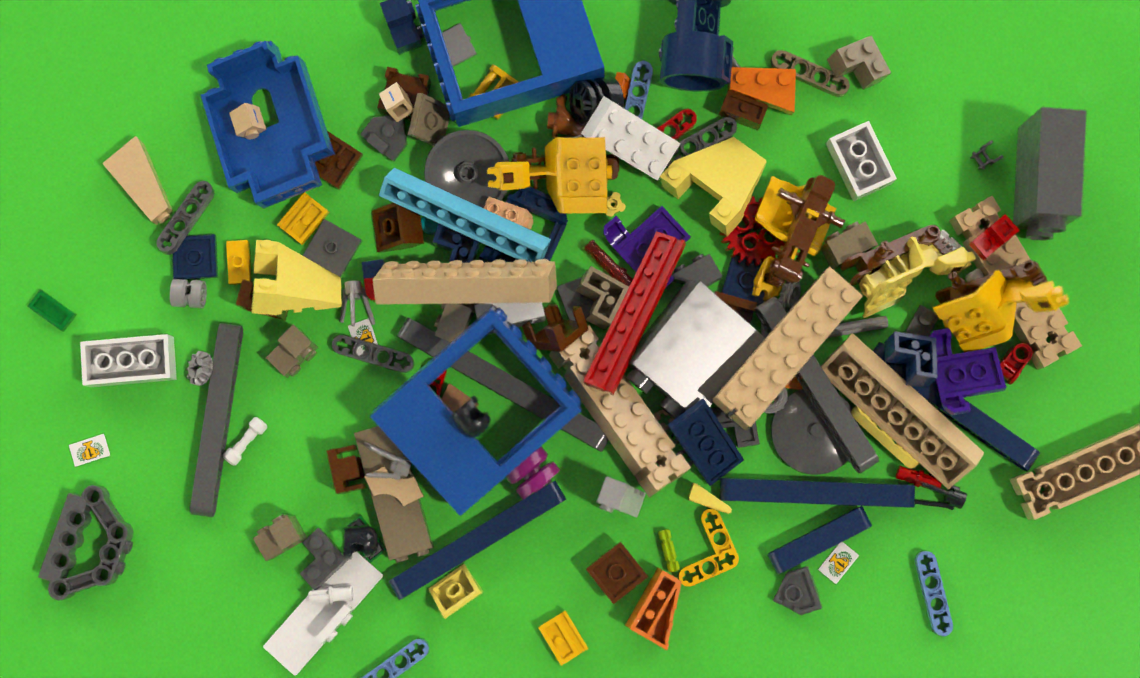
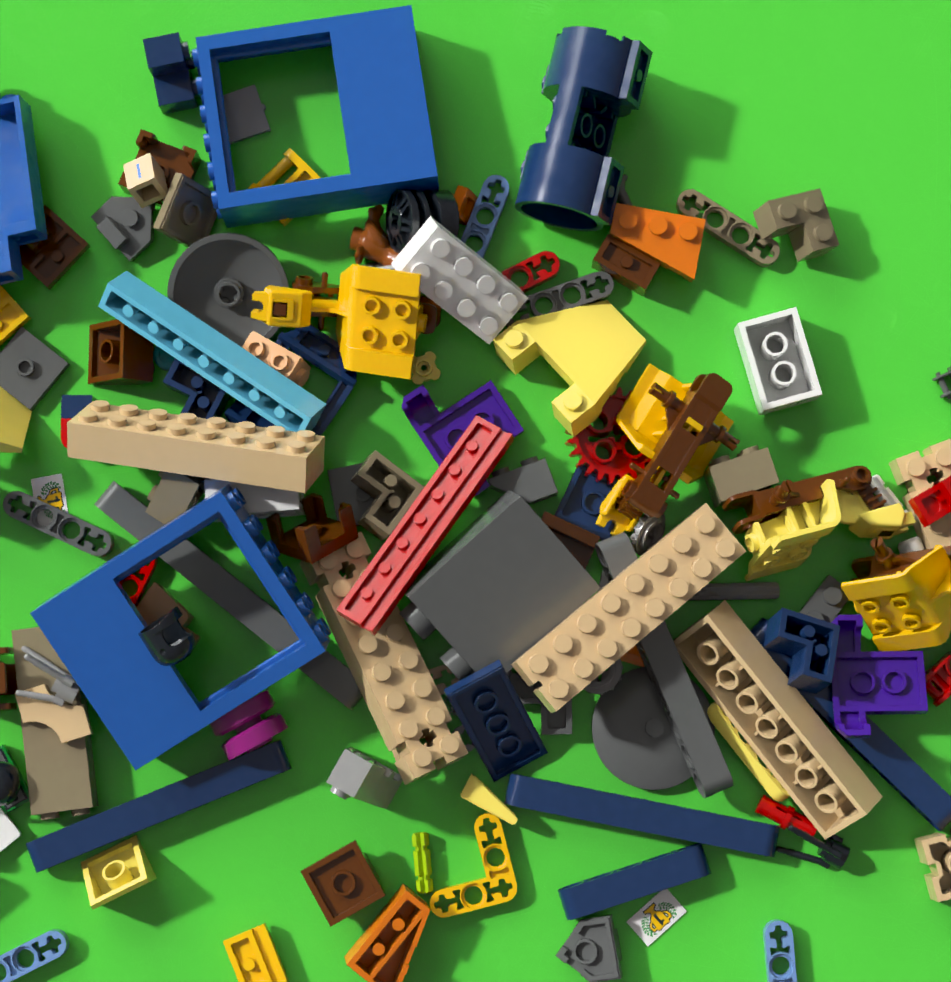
camera: 10 degrees right, 0 degrees up
light grey plant [340,281,375,327] -> none
clear red pin [584,240,633,291] -> none

